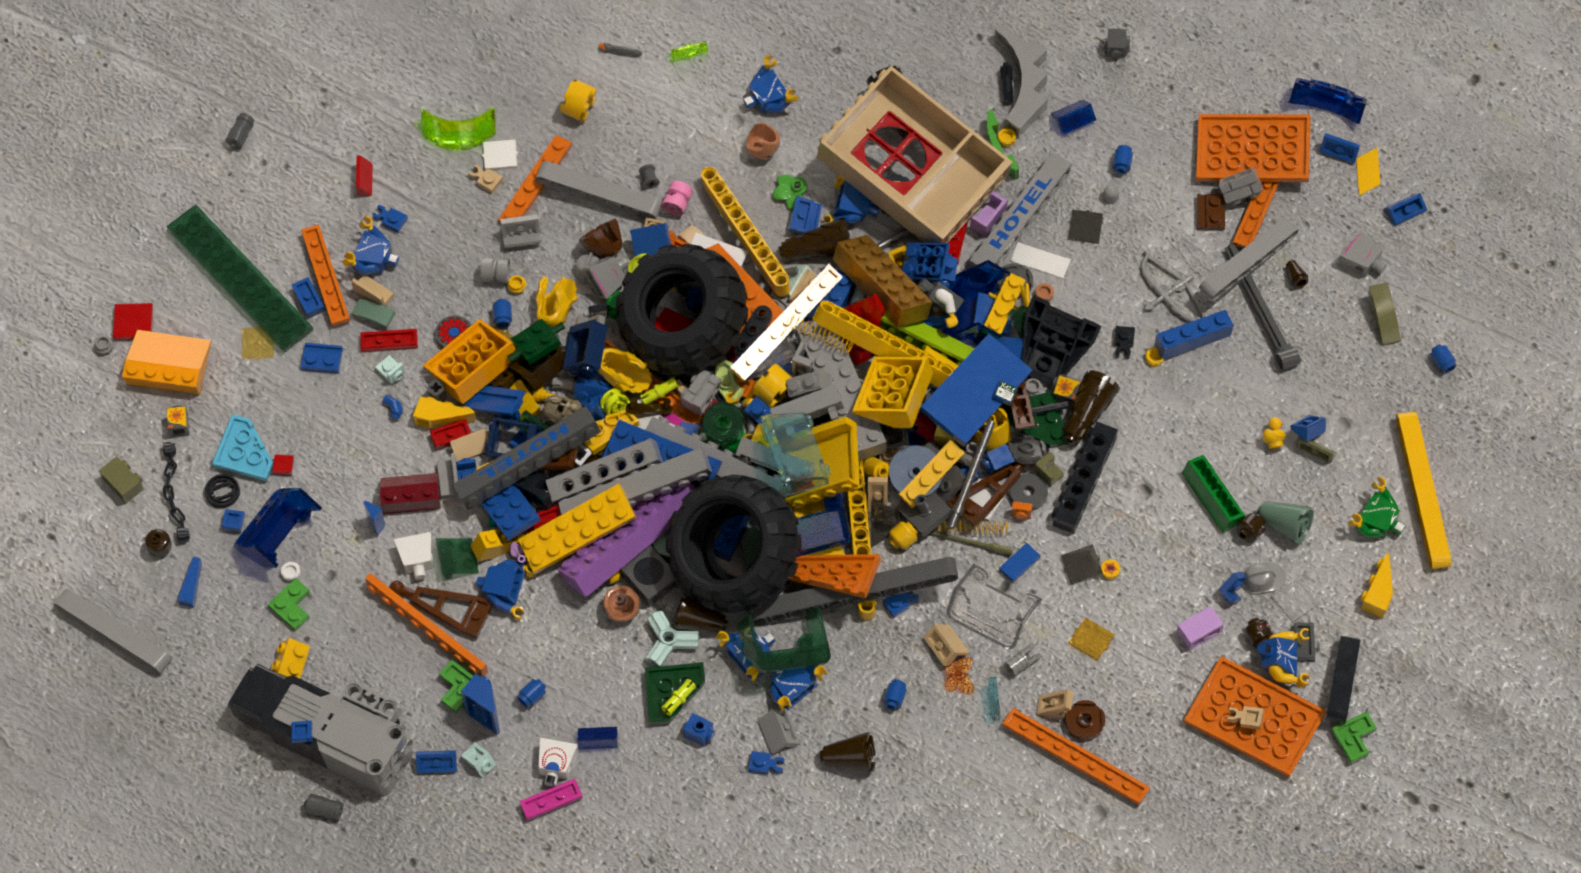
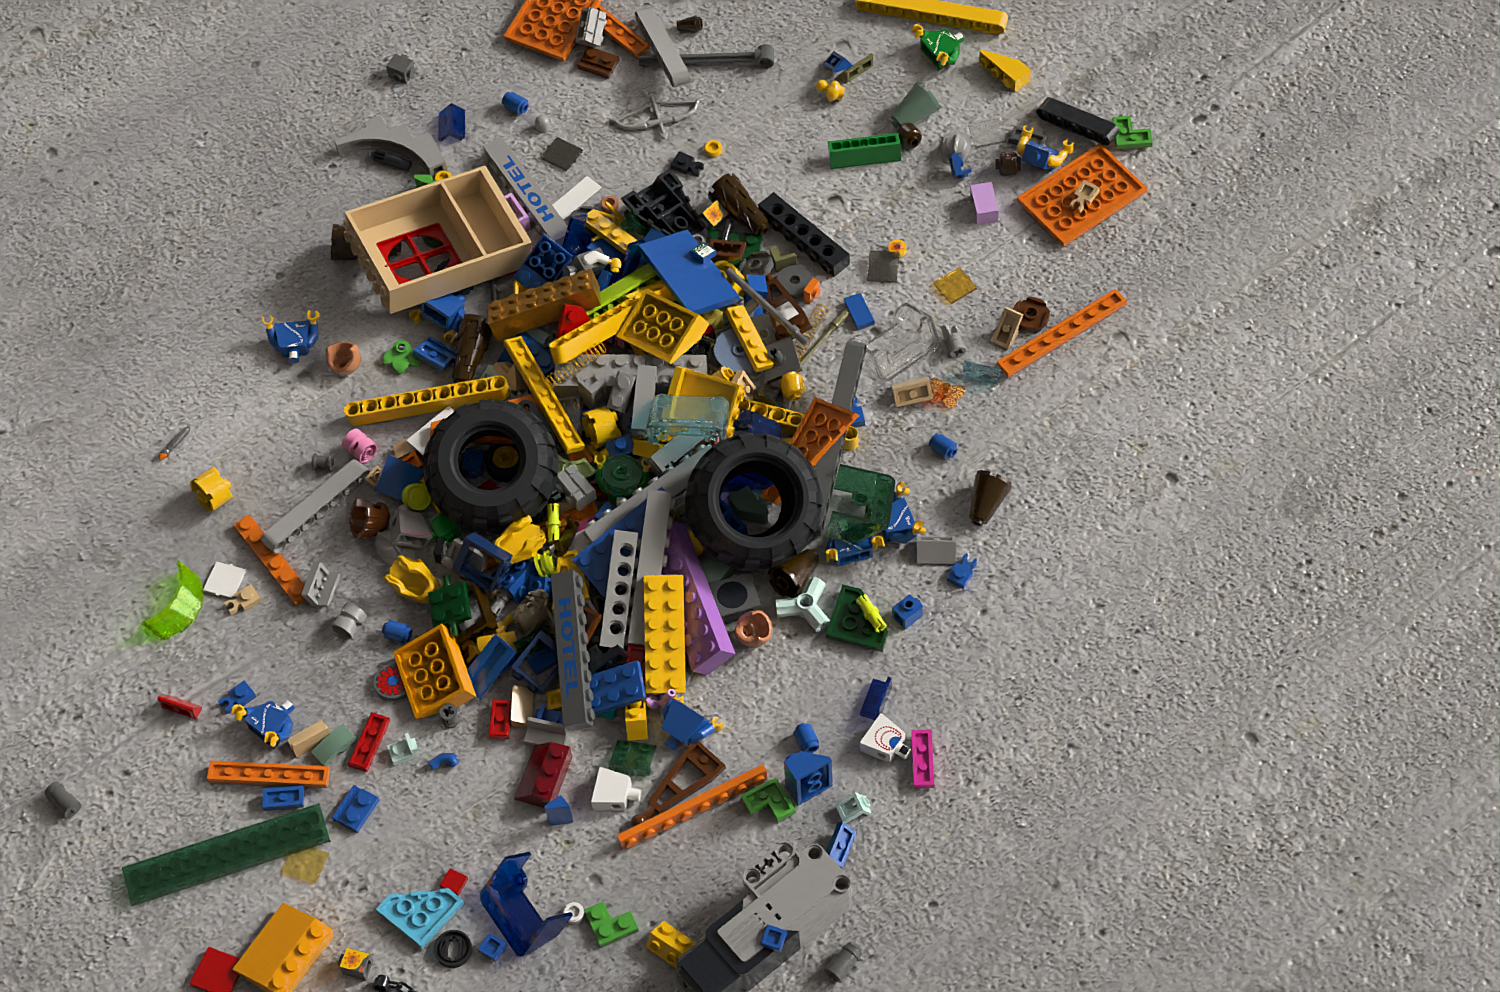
camera: 65 degrees left, 5 degrees down
yellow slope [413,396,476,429] -> none
yellow plate [507,275,526,294] -> none
clear neon green pin [670,40,709,61] -> none
blue brick [1154,310,1234,359] -> none

